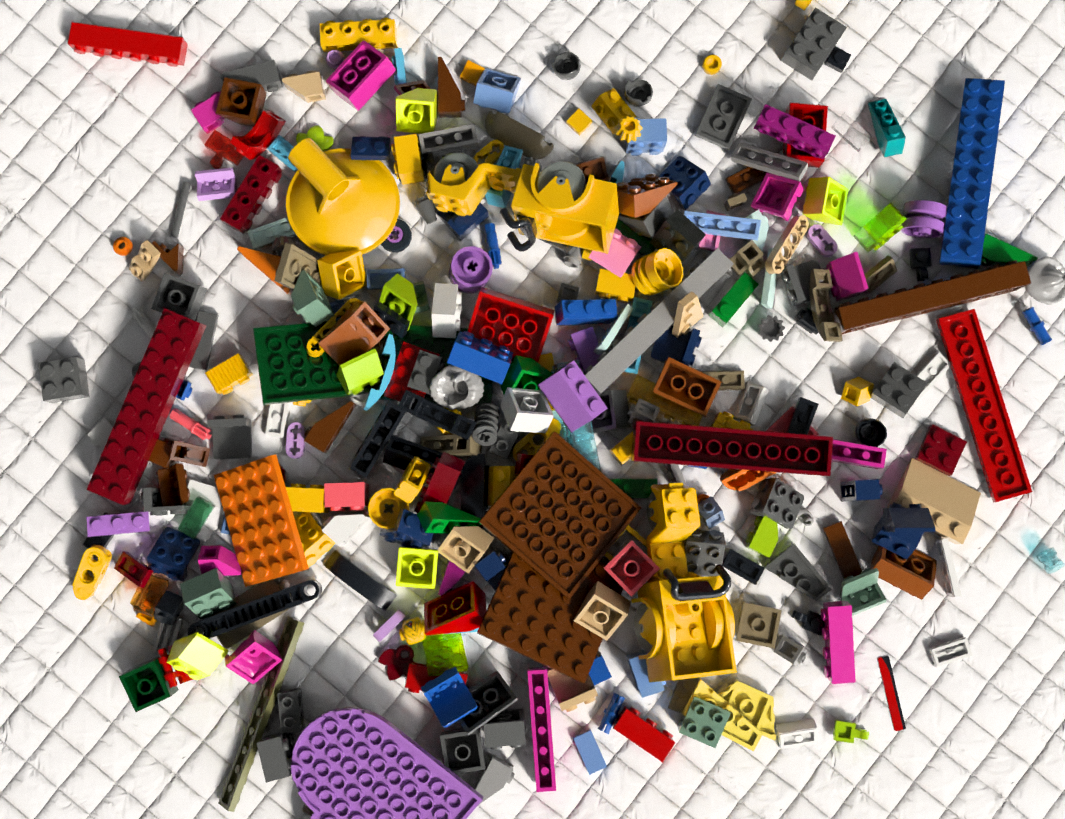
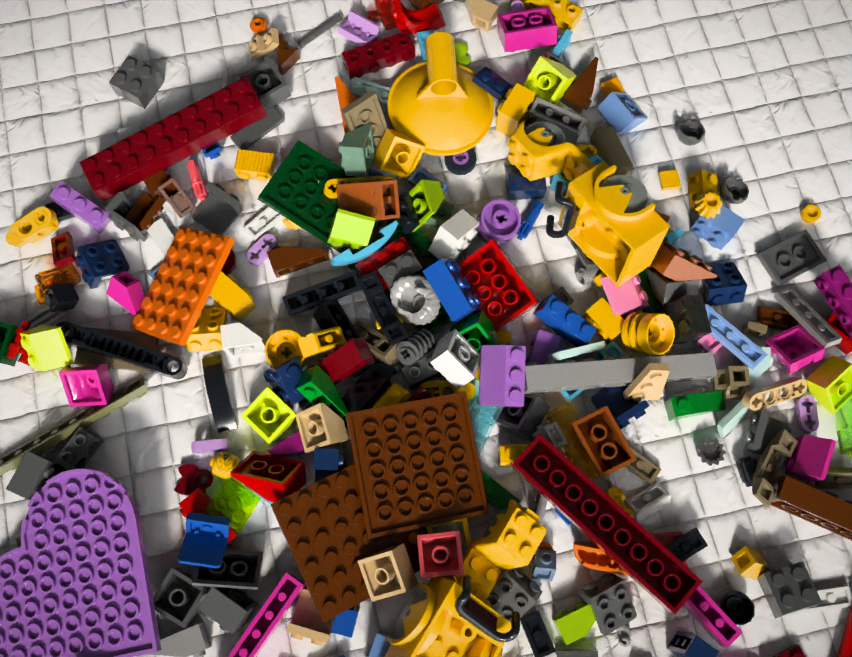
camera: 40 degrees right, 10 degrees down
clear green tile [178,496,215,539] -> none
sand green brick [180,568,237,619] -> none
coral brick [324,482,369,512] -> none
dark grey cone [415,195,437,224] -> none

